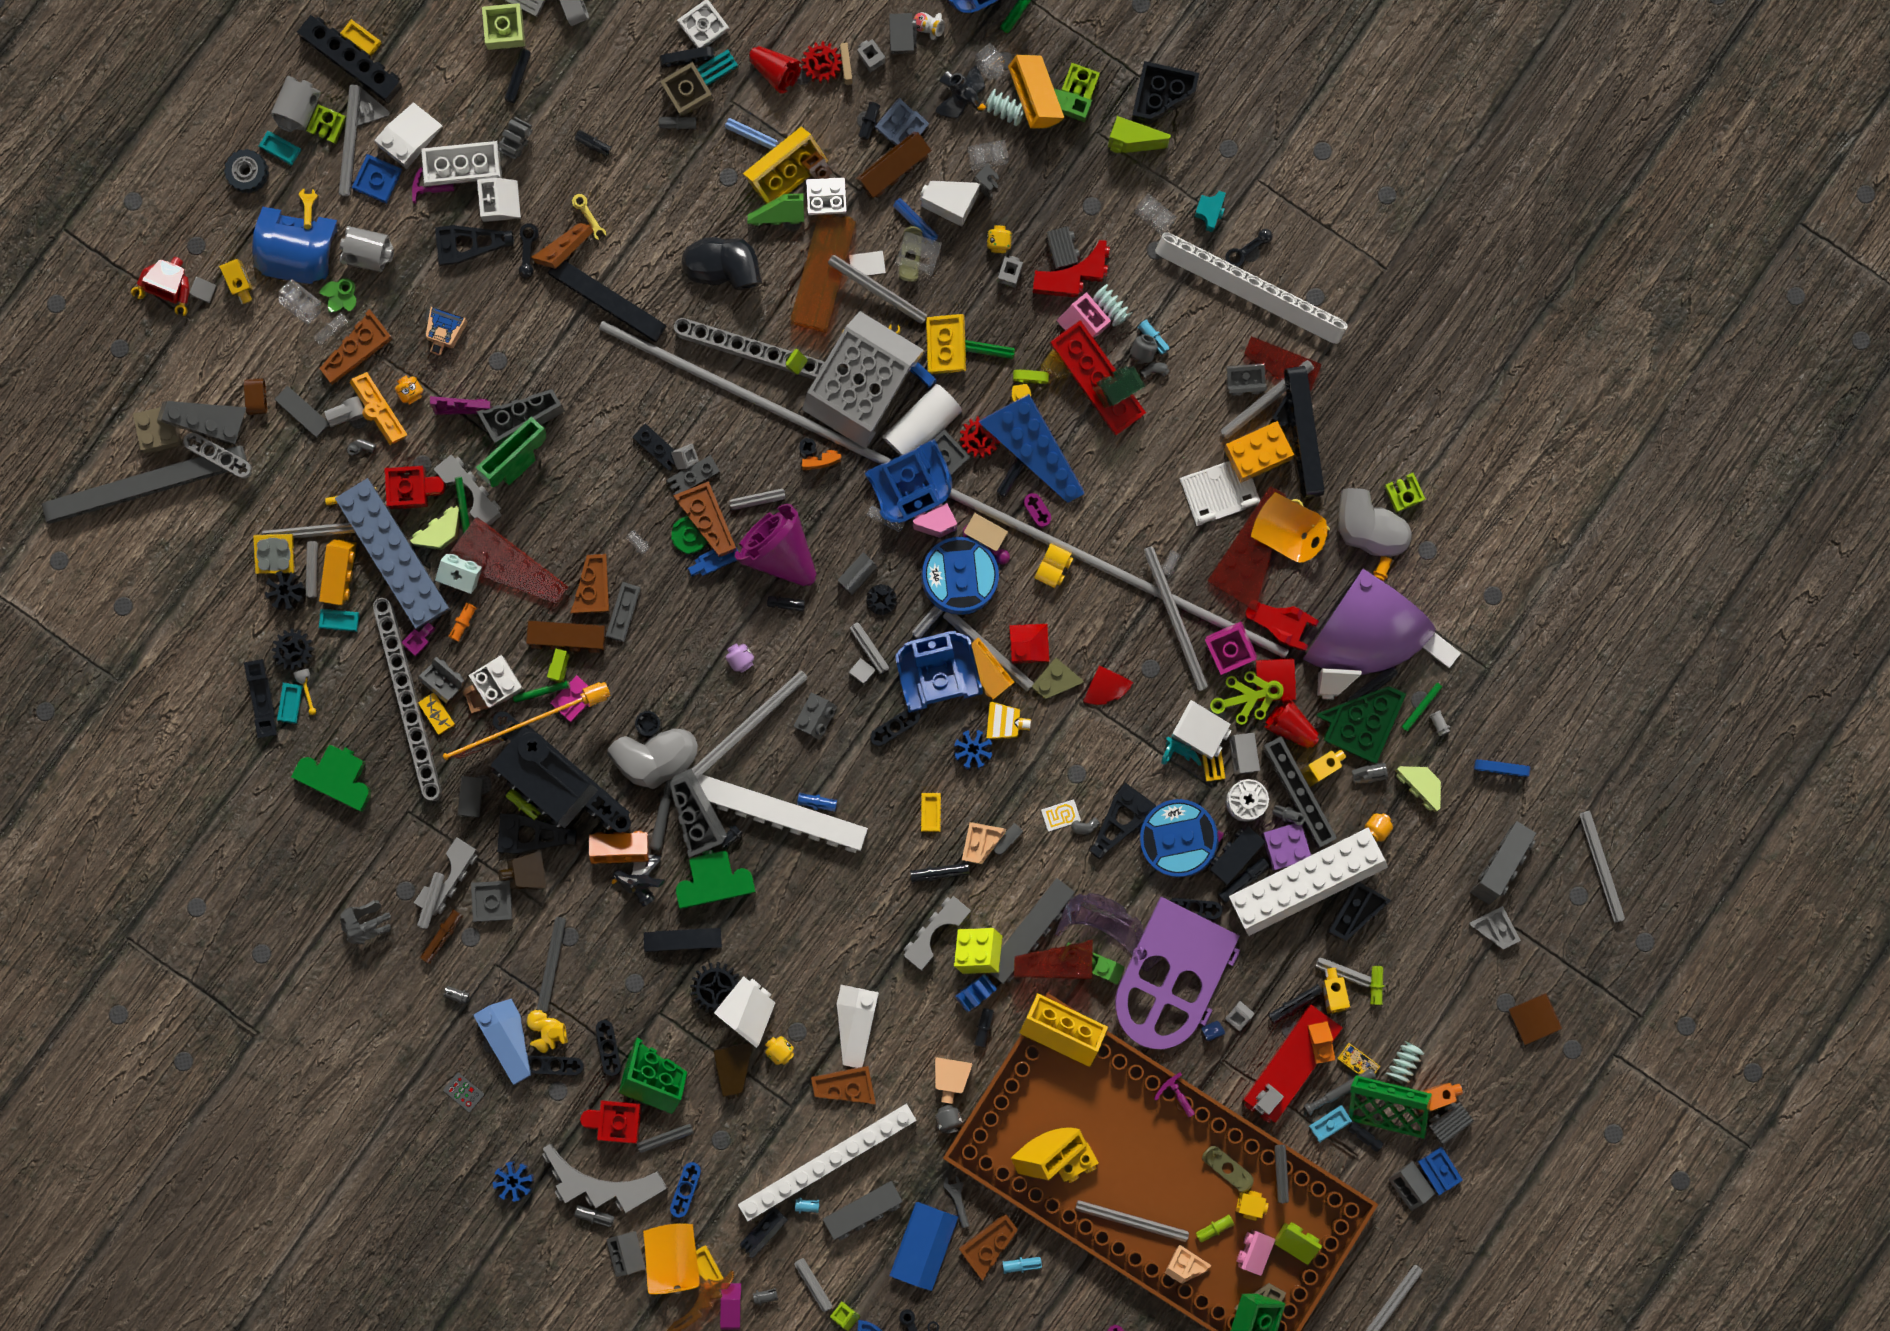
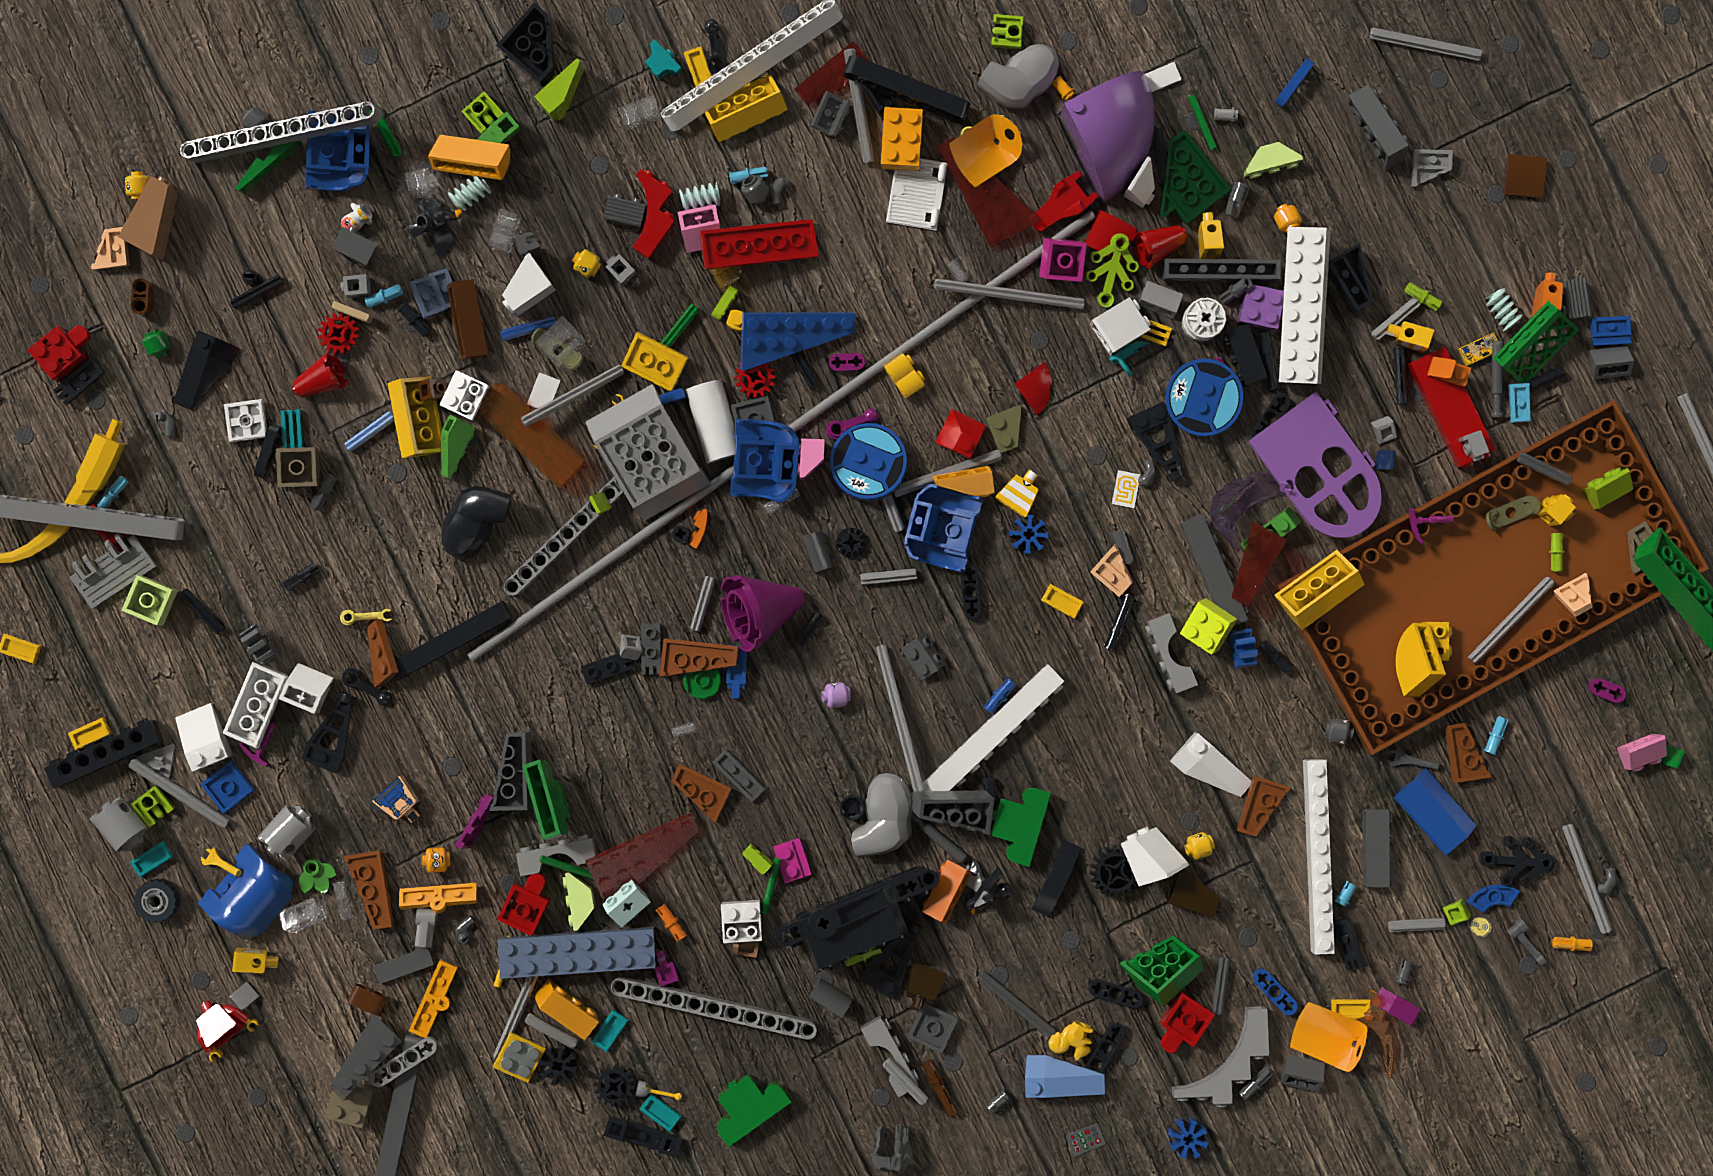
camera: 60 degrees left, 5 degrees up
dark grey bracket [418,657,465,704] -> none
yellow tile [418,693,455,735] -> none
light orange flag [443,682,611,760] -> none
reddish brown brick [526,621,606,654] -> none
light grey slope [849,658,876,685] -> none
light nougat torso [935,1057,972,1104] -> none
tan panel [964,513,1008,551] -> none
clear green brick [1093,366,1145,408] -> none
bright pink slope [1236,1230,1276,1276] -> none
none -> medium azure axle [364,284,403,309]
none -> light orange hinge [409,959,458,1038]
none -> yellow tile [683,46,712,87]
none -> yellow slope [704,74,788,142]

